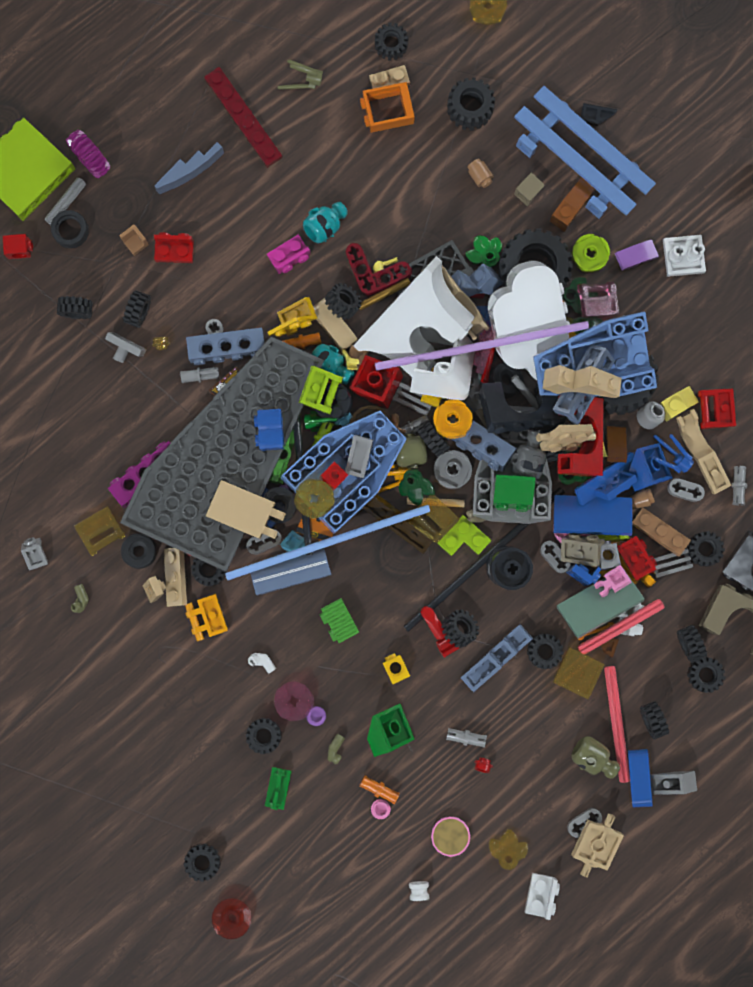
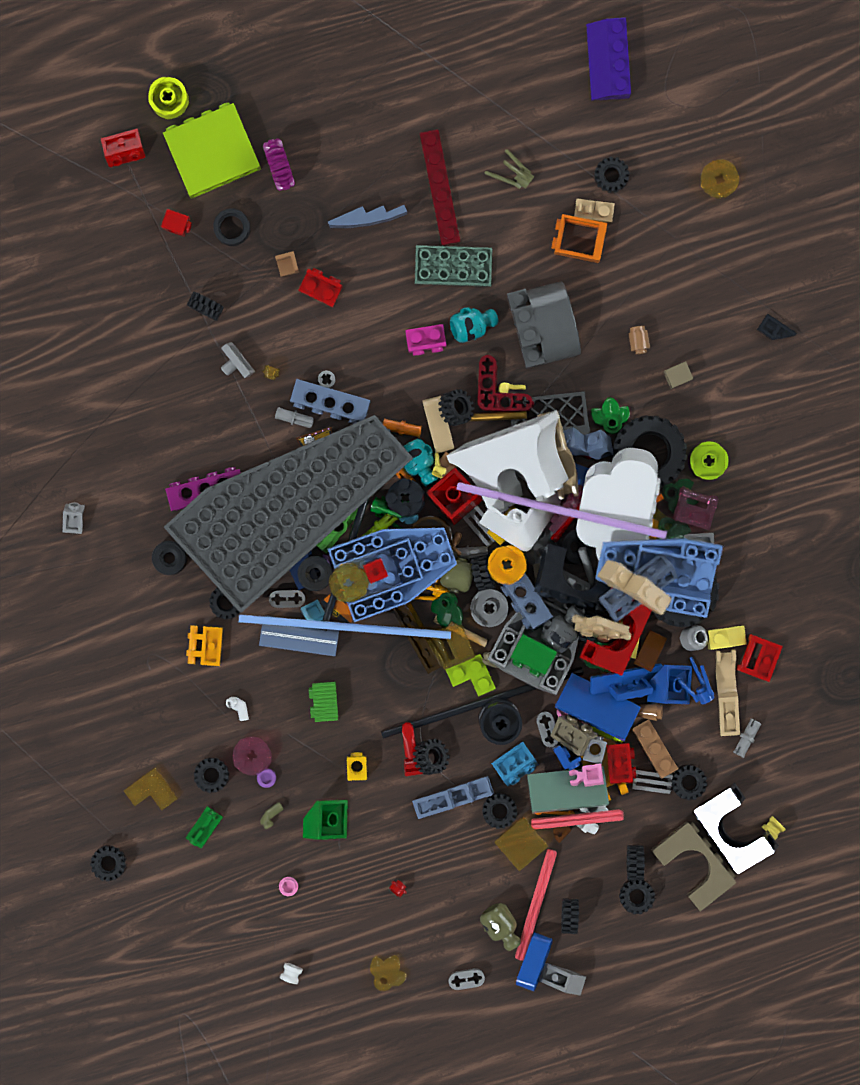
camera: 30 degrees right, 5 degrees up
light grey axle [45,177,86,225] -> none
olive arm [71,584,89,613] -> none
clear yellow plate [74,506,126,556] -> none
black tyre [123,290,151,328] -> none
tan plate [143,576,166,603] -> none
tan plate [164,548,187,607] -> none
tan tile [206,480,286,539] -> none
clear red dish [212,898,252,939] -> none
blue brick [254,409,284,451] -> none
yellow bracket [268,297,317,337] -> none
lime plate [298,366,343,414] -> none
light grey tile [345,435,374,478] -> none
orange pin [359,775,400,804] -> none
pearl gold tile [431,816,470,857] -> none
light grey pin [446,728,487,748] -> none
black tyre [447,77,495,131] -> none
medium blue fence [514,86,656,219] -> none
white bracket [524,873,560,920] -> none
dark orange slope [550,177,596,232] -> none
tan plate [571,813,624,878] -> none
medium lavender slope [615,240,659,271] -> none
white plate [663,235,706,277] -> none
light grey beam [667,479,705,502] -> none
none -> clear yellow plate [124,768,178,810]
none -> sand green tile [415,245,492,287]
none -> dark azure bracket [491,741,539,786]
none -> dark grey piece [507,281,581,369]

